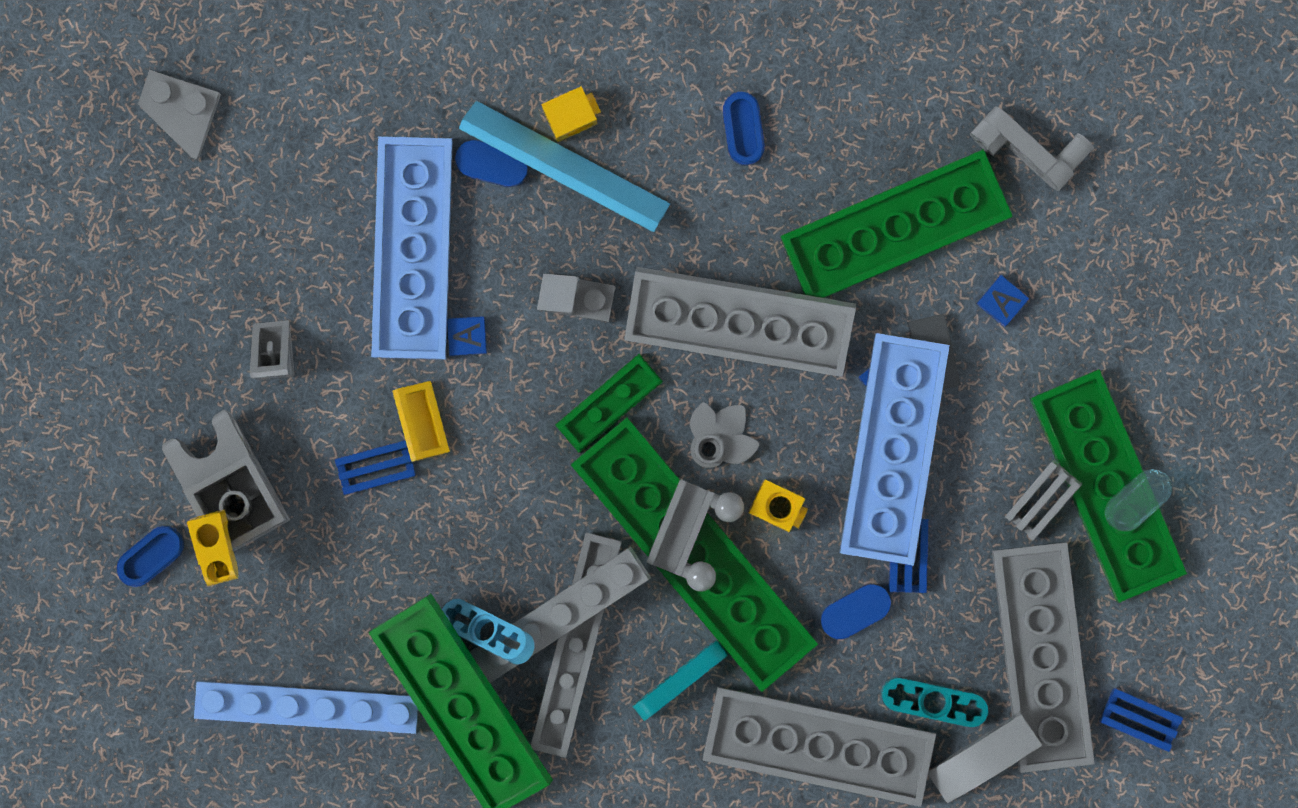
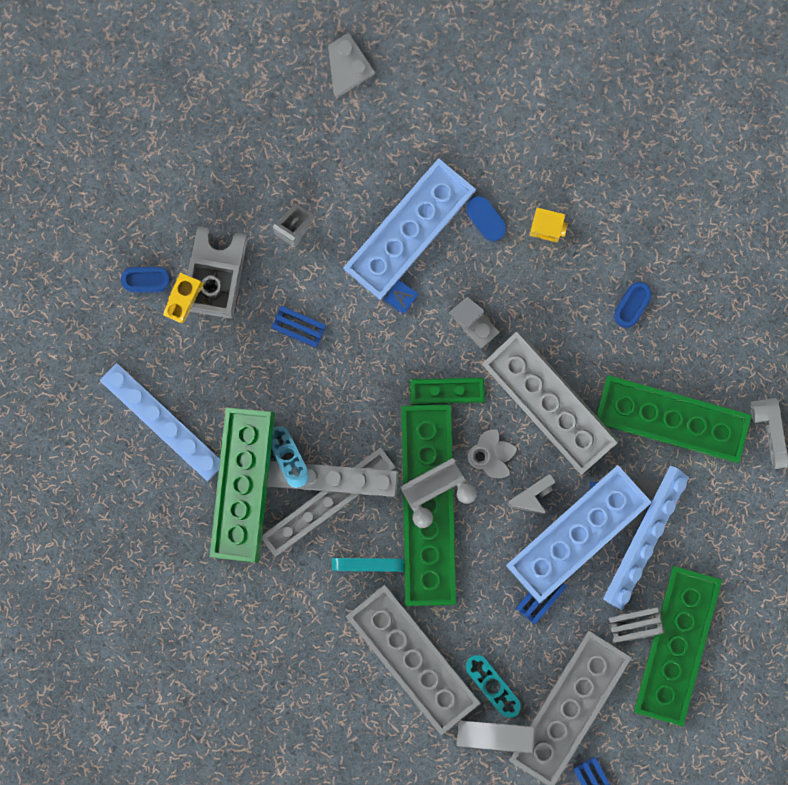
camera: 40 degrees right, 5 degrees down
yellow tile [392,381,450,462] -> none
medium azure tile [459,101,670,232] -> none
yellow brick [748,480,808,532] -> none
blue tile [821,584,891,639] -> none
blue tile [976,275,1029,327] -> none
clear light blue tile [1105,469,1172,531] -> none
none -> light grey slope [507,474,555,515]
none -> light blue plate [603,466,689,611]

